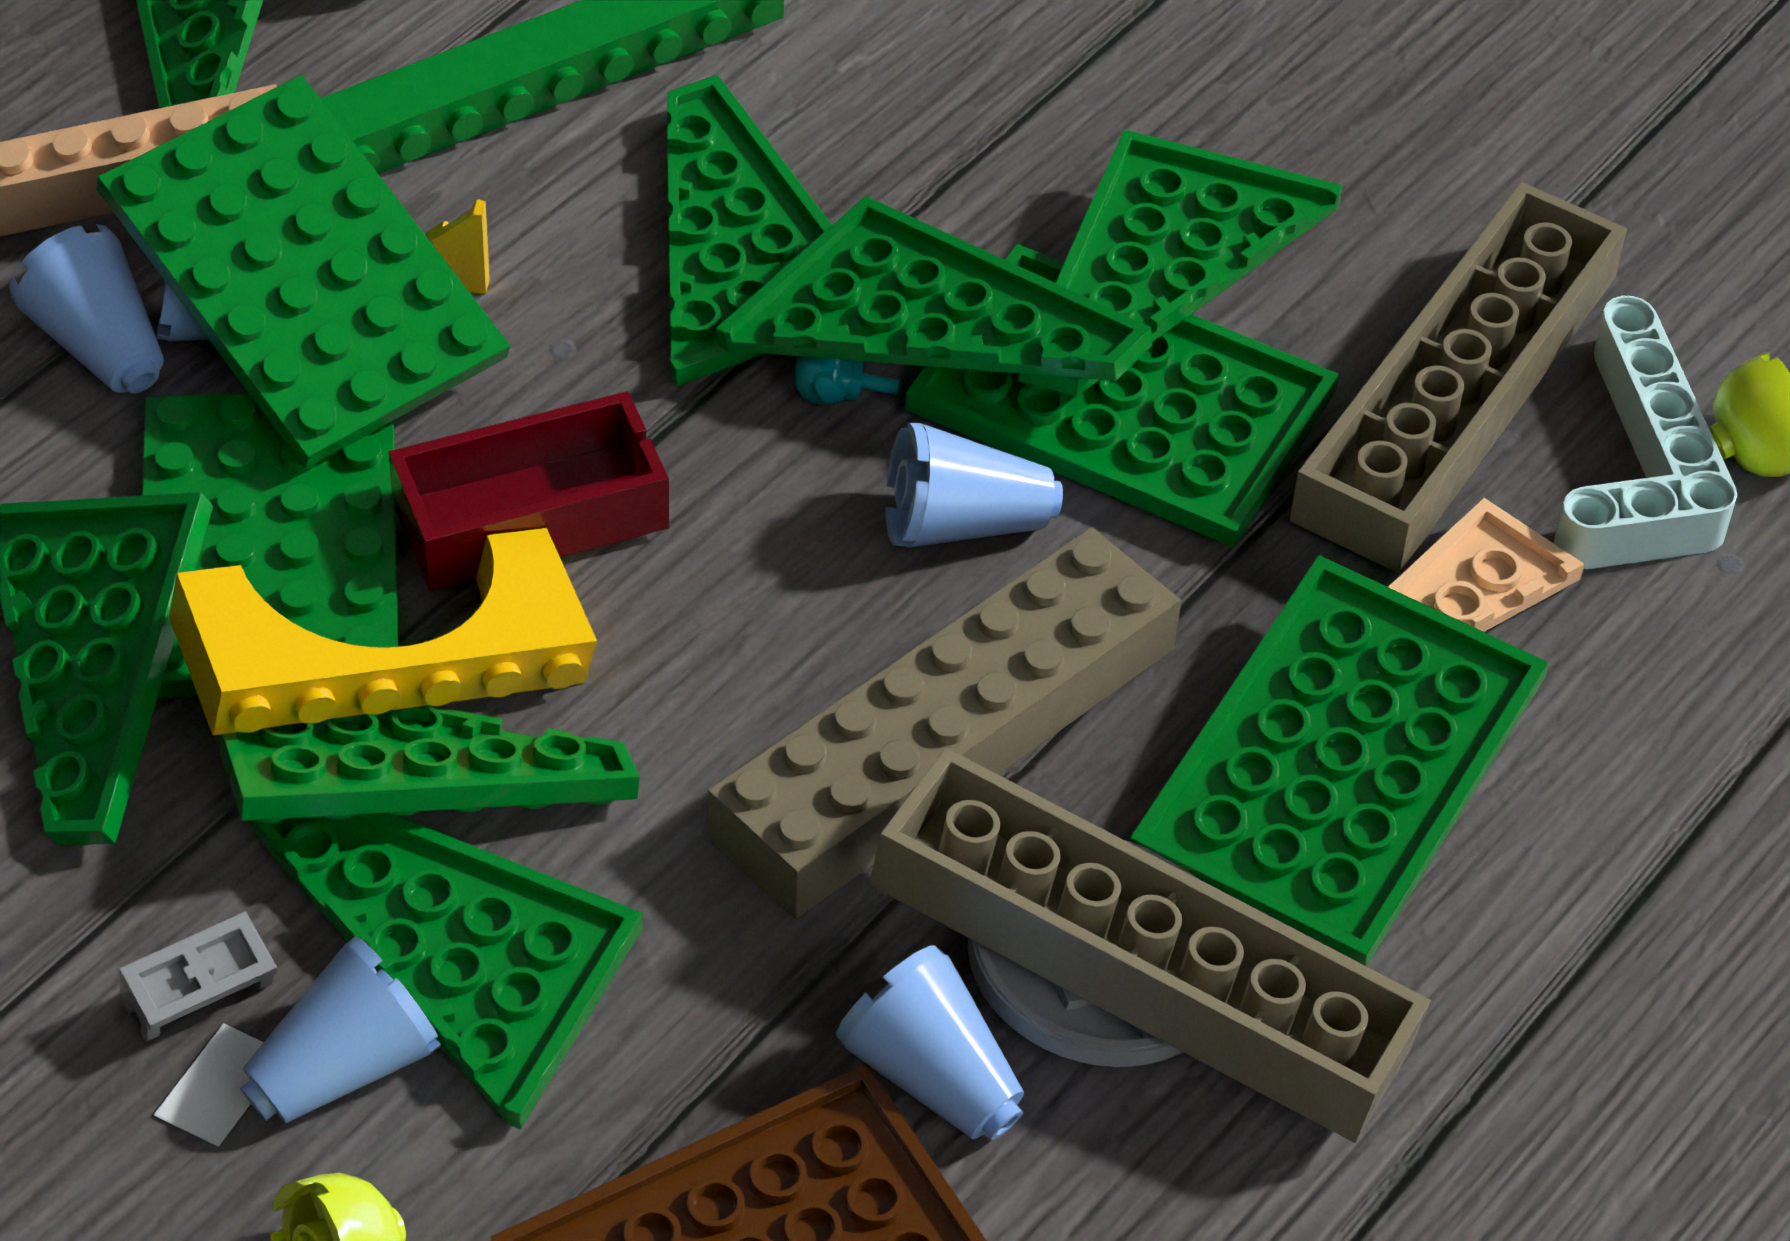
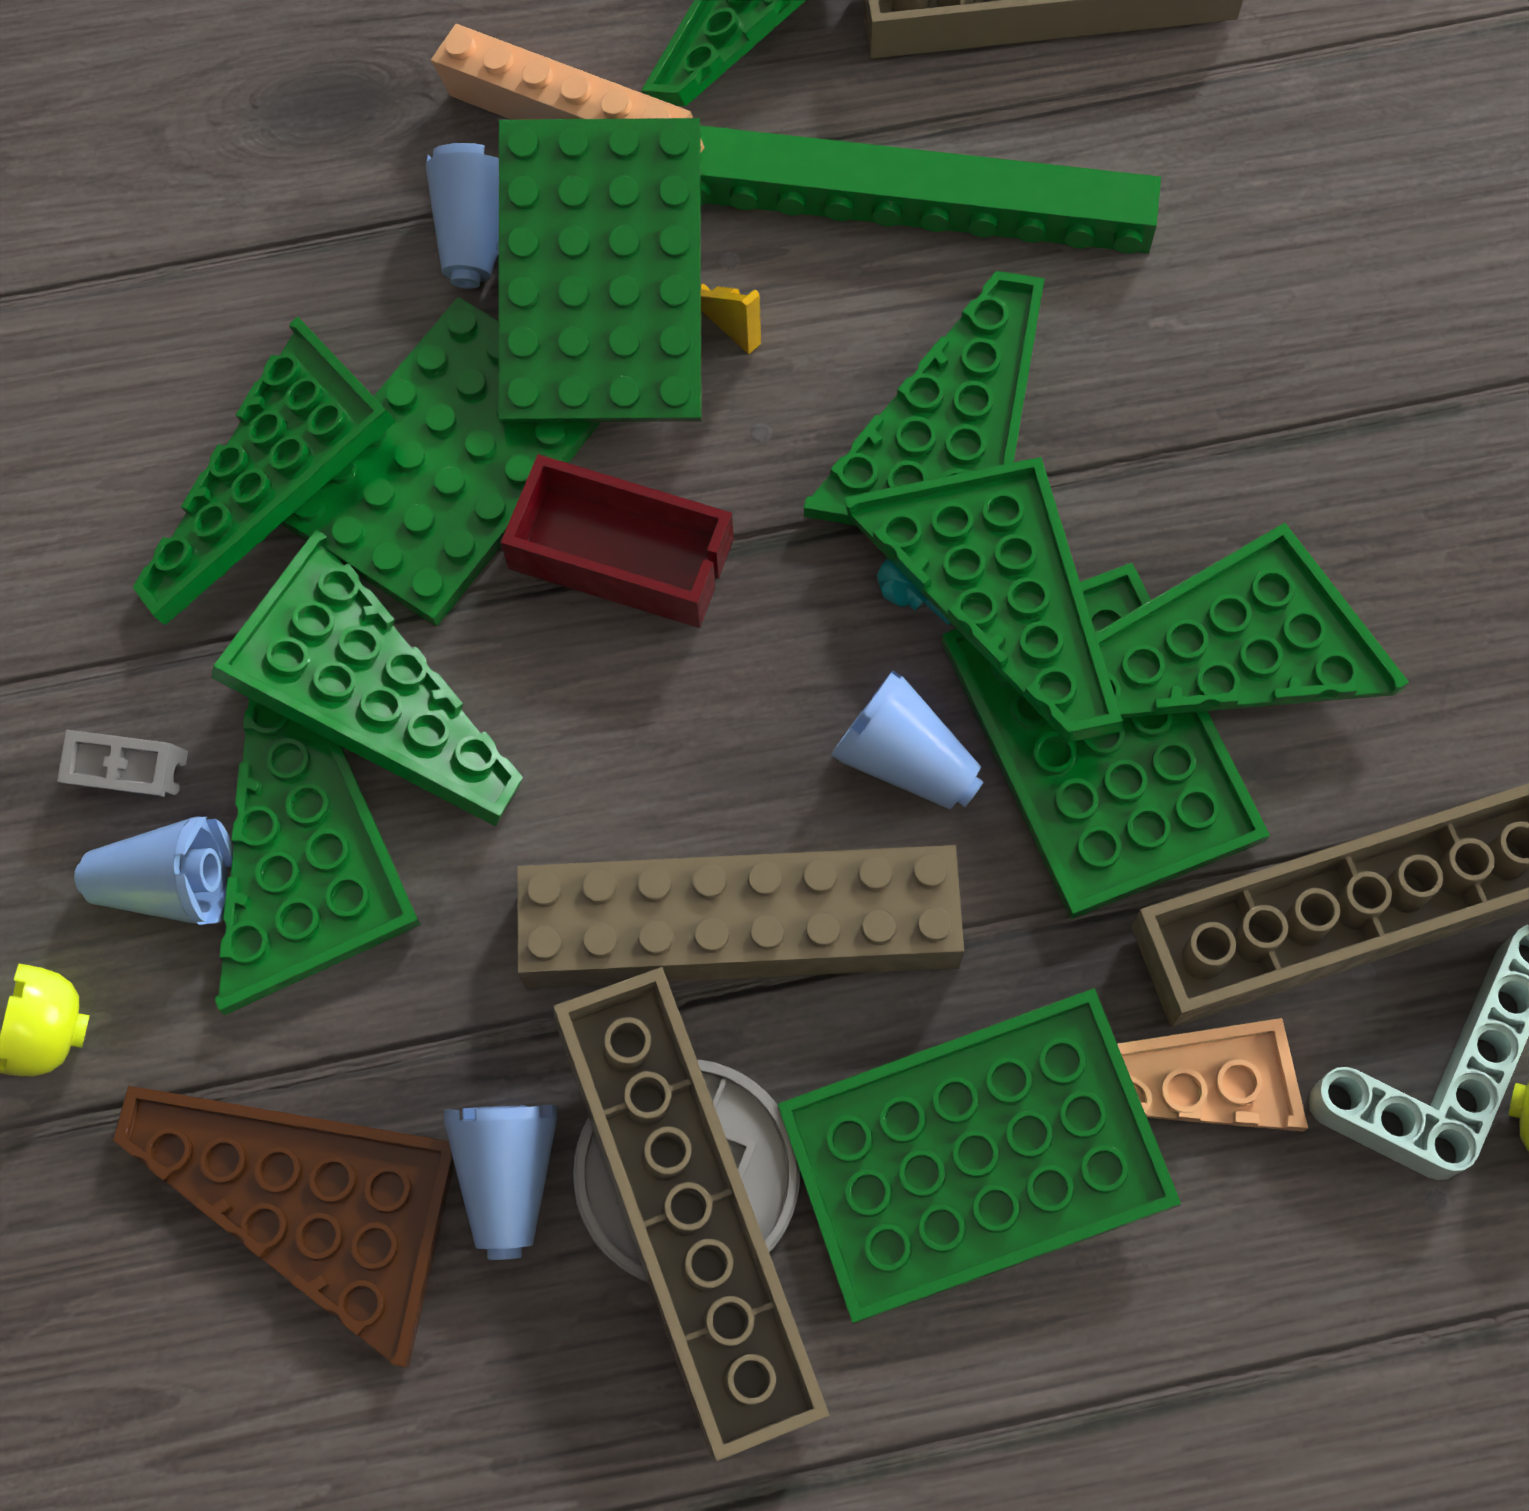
camera: 45 degrees right, 20 degrees up
white sticker [154,1023,264,1147] -> none
yellow arch [169,528,597,735] -> none

